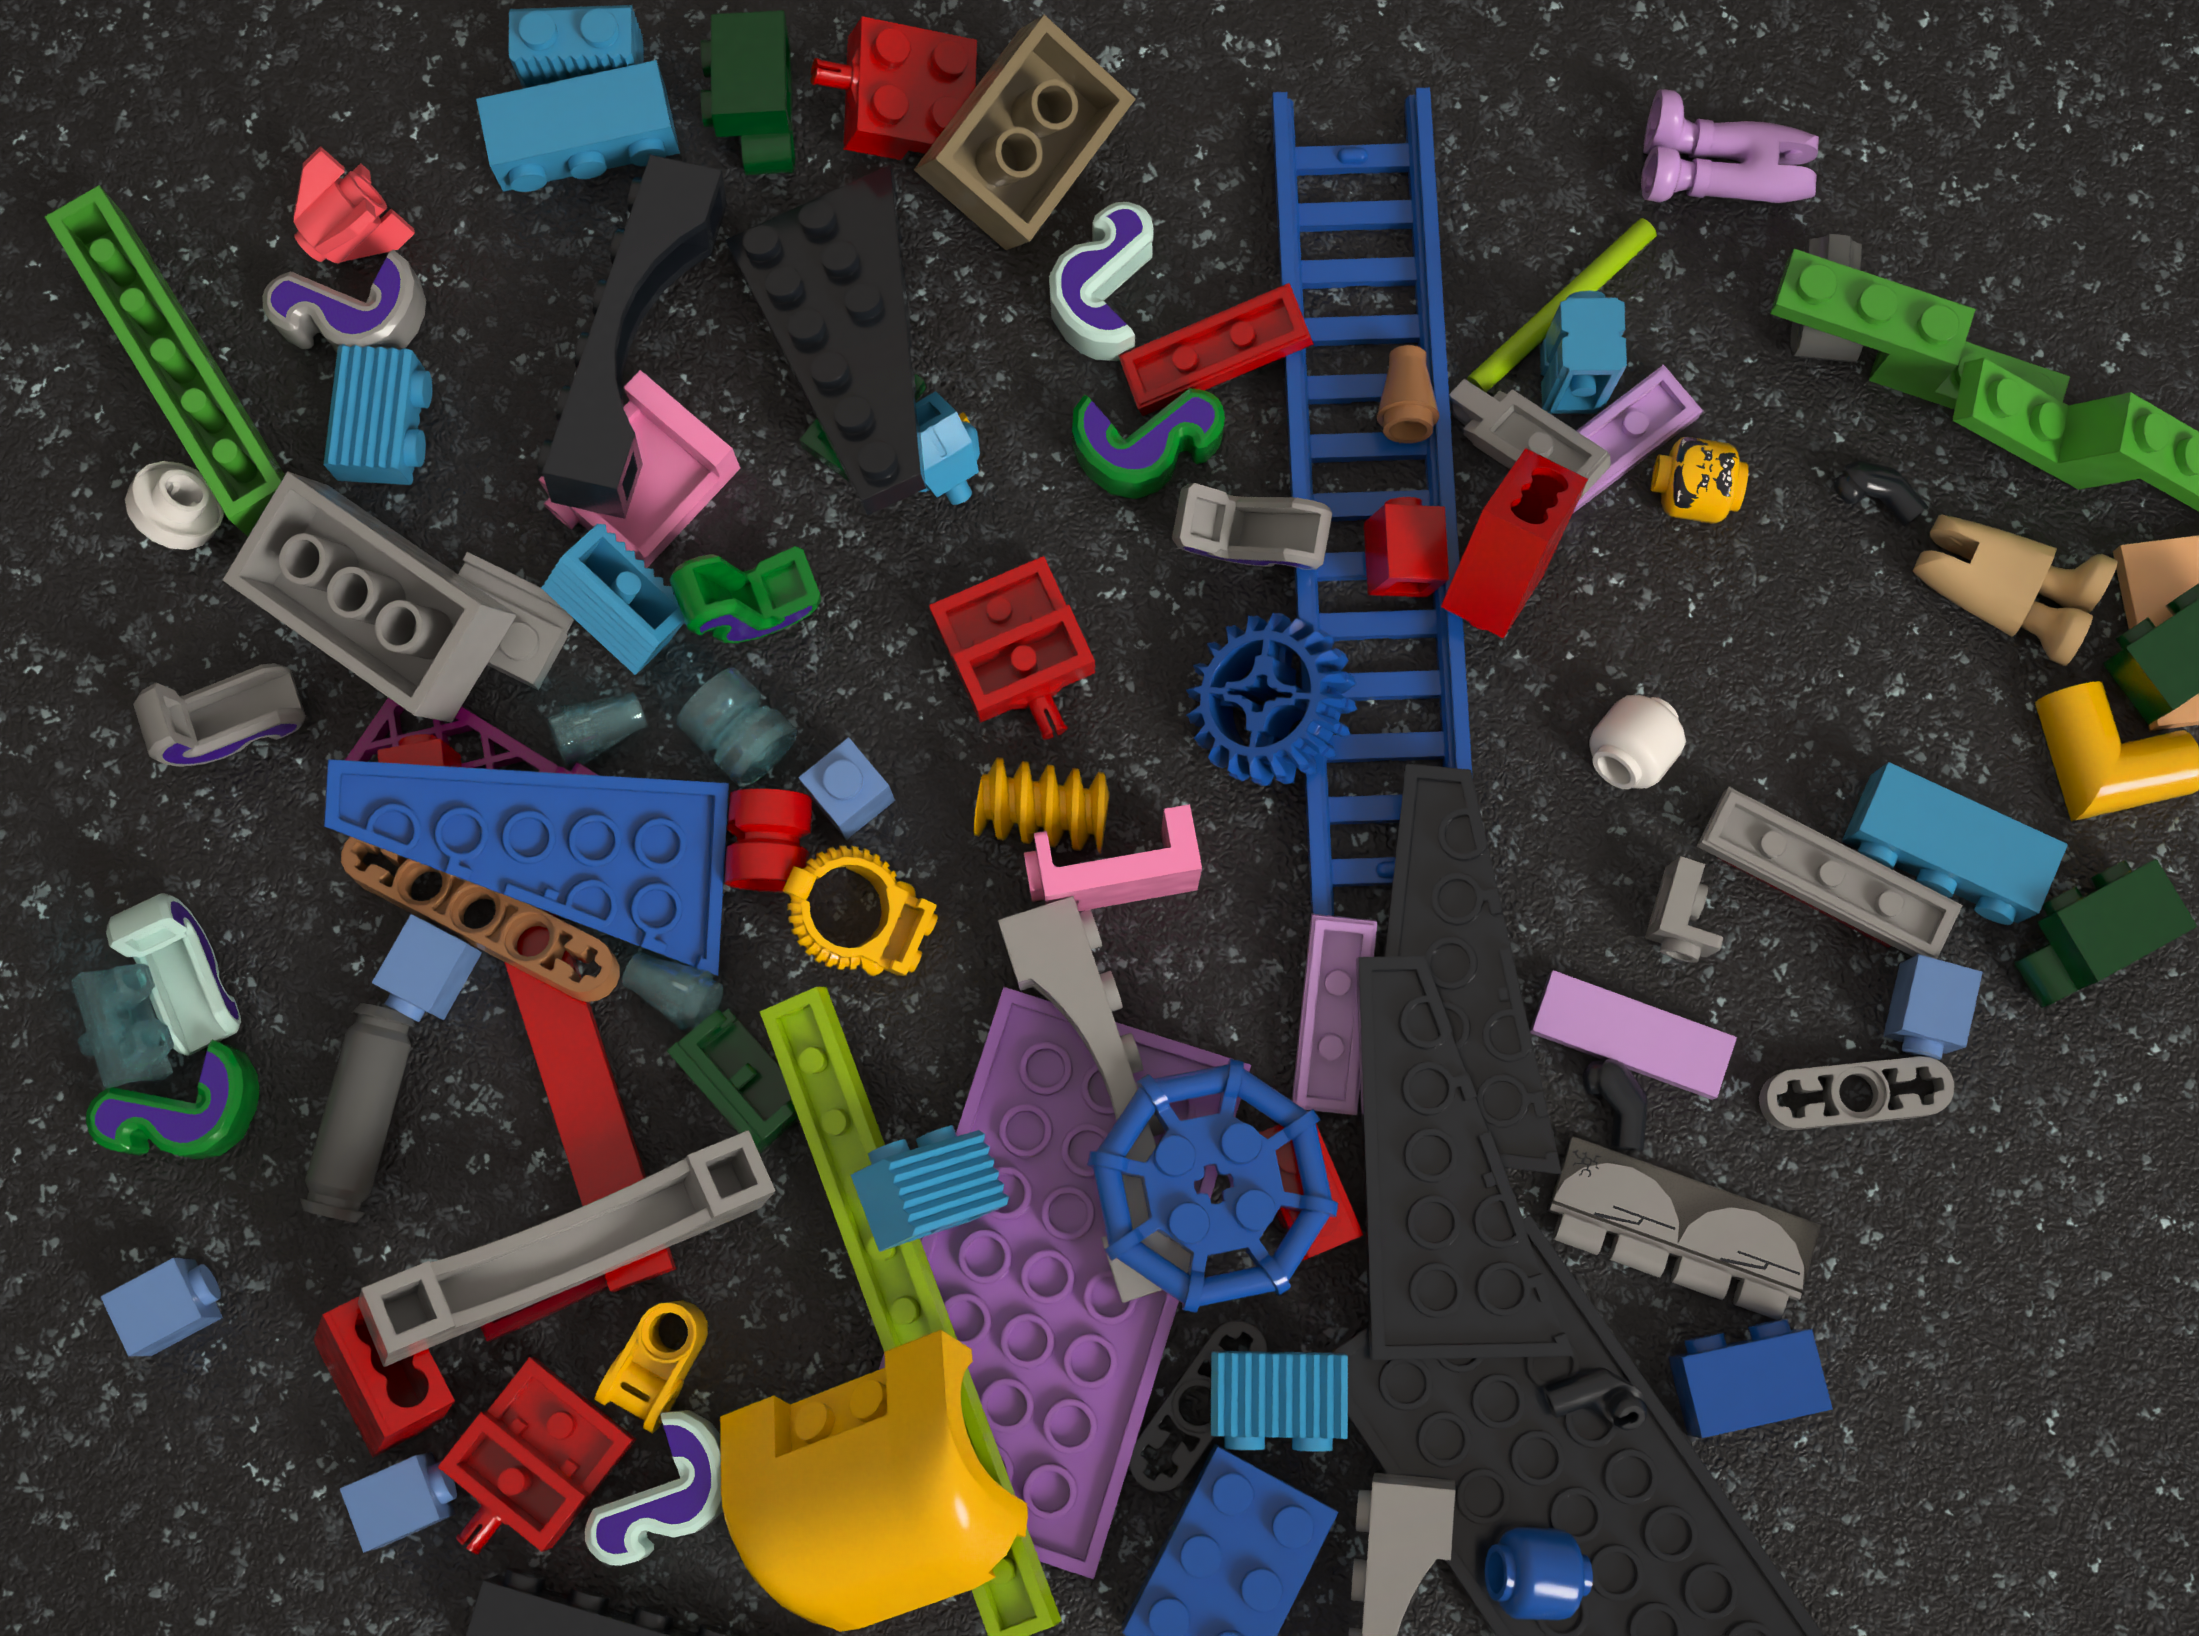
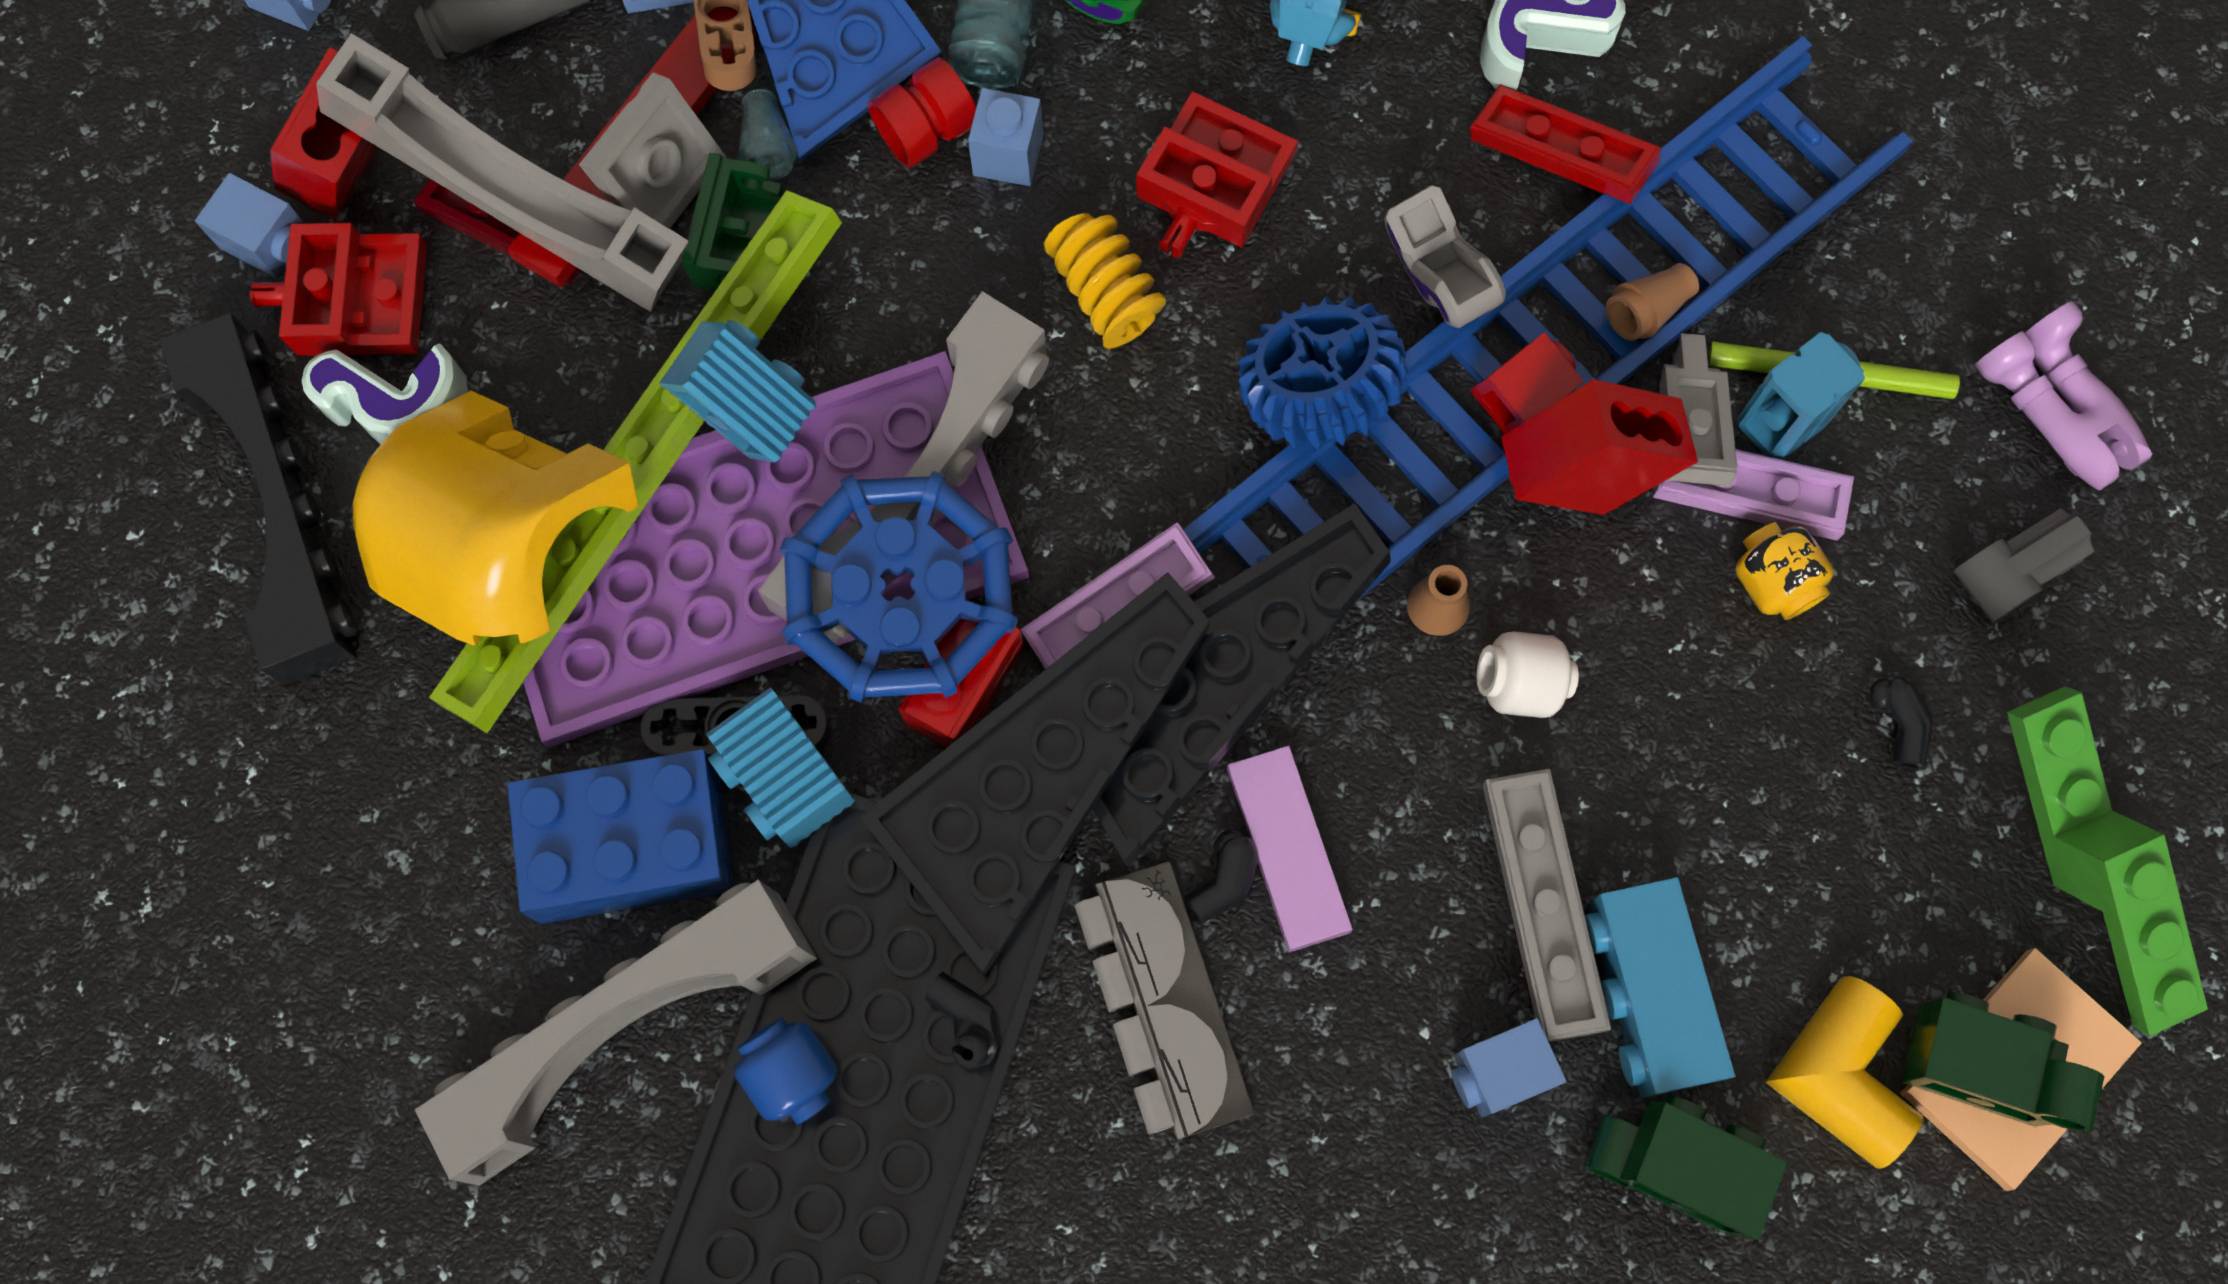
camera: 55 degrees right, 5 degrees down
yellow piece [595,1301,708,1434] -> none
yellow piece [783,845,938,976] -> none
bright pink panel [1024,804,1202,911] -> none
green animal [1072,388,1225,499] -> none
light grey bracket [1645,856,1723,963] -> none
blue brick [1668,1319,1833,1438] -> none
light grey beam [1759,1056,1954,1131] -> none
bright green bracket [1770,249,2070,410] -> none
tan piece [1913,515,2118,666] -> none
none -> light grey hinge [579,72,726,229]
none -> medium nougat cone [1407,565,1470,636]

